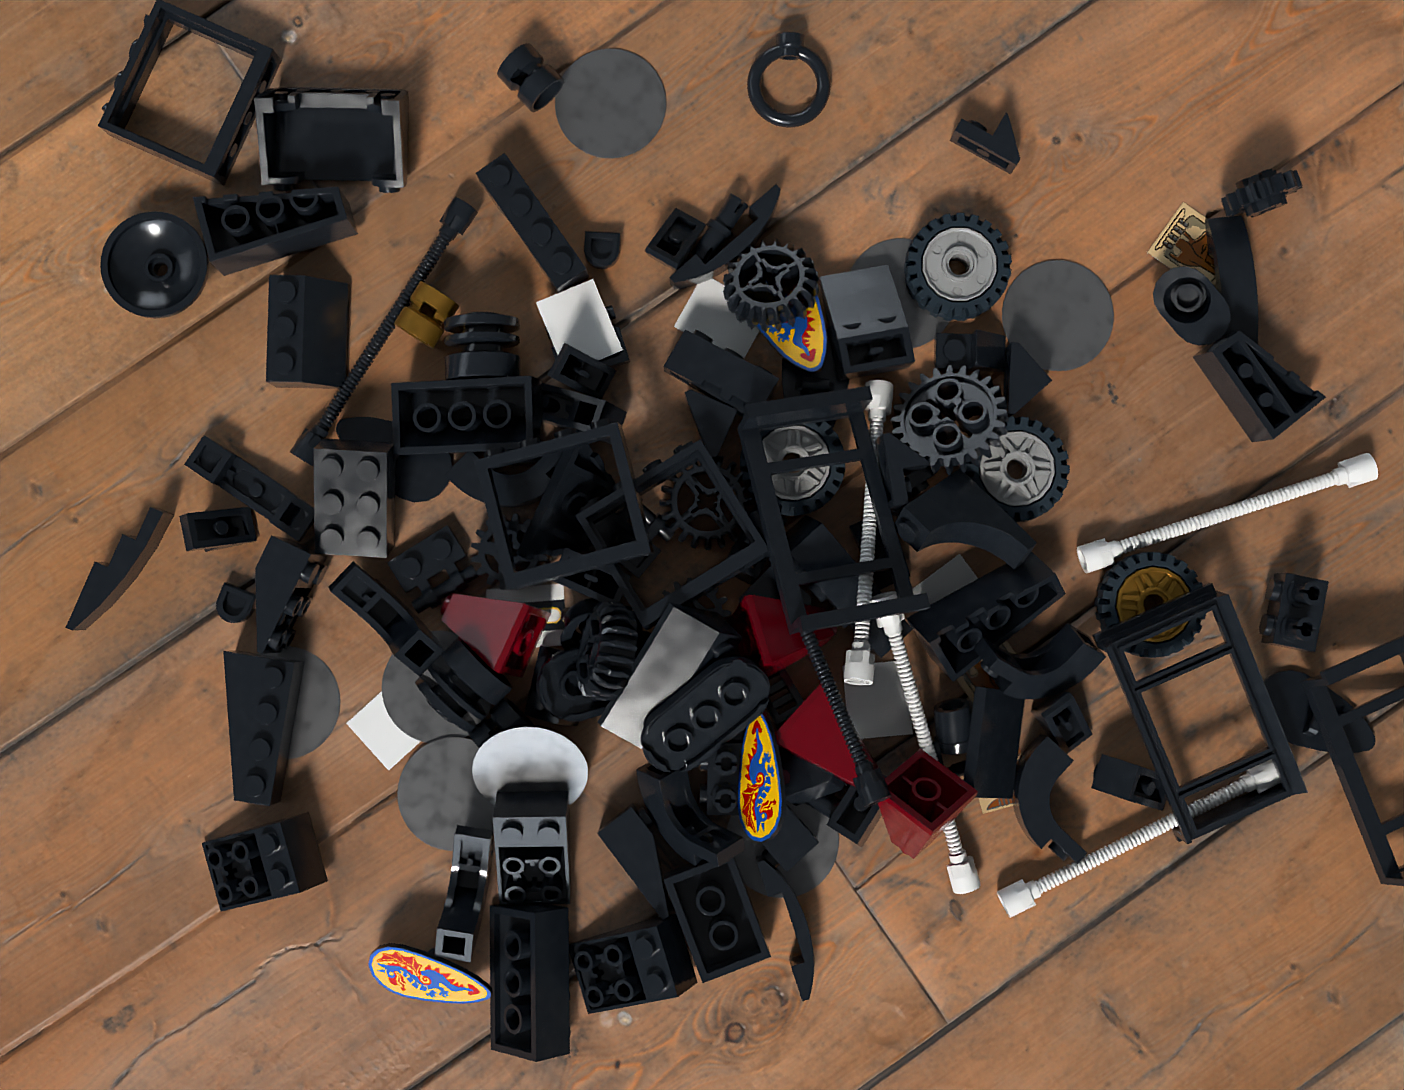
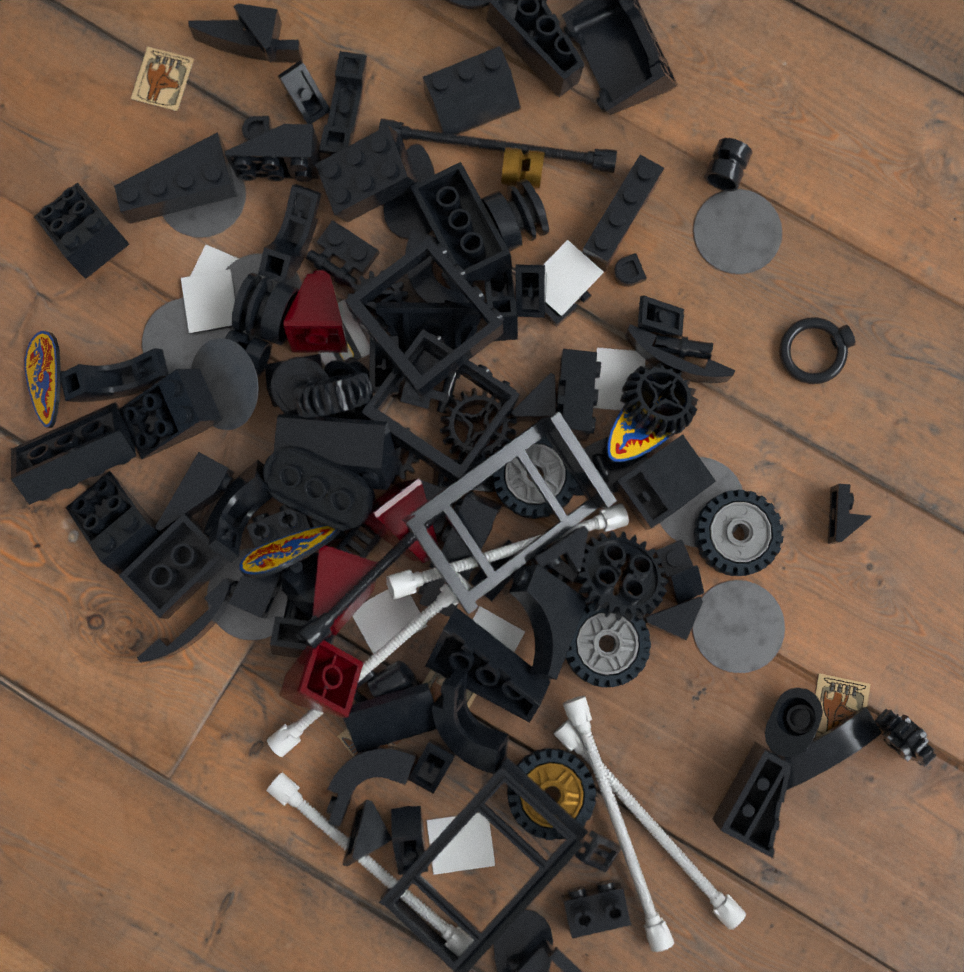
camera: 65 degrees right, 5 degrees down
none -> sticker [131,47,194,111]
none -> white sticker [181,269,235,333]
none -> black slope [233,3,282,63]
none -> black slope [342,800,392,867]
none -> white sticker [427,813,495,875]
none -> white hose [563,696,674,952]
none -> black tile [575,830,621,872]

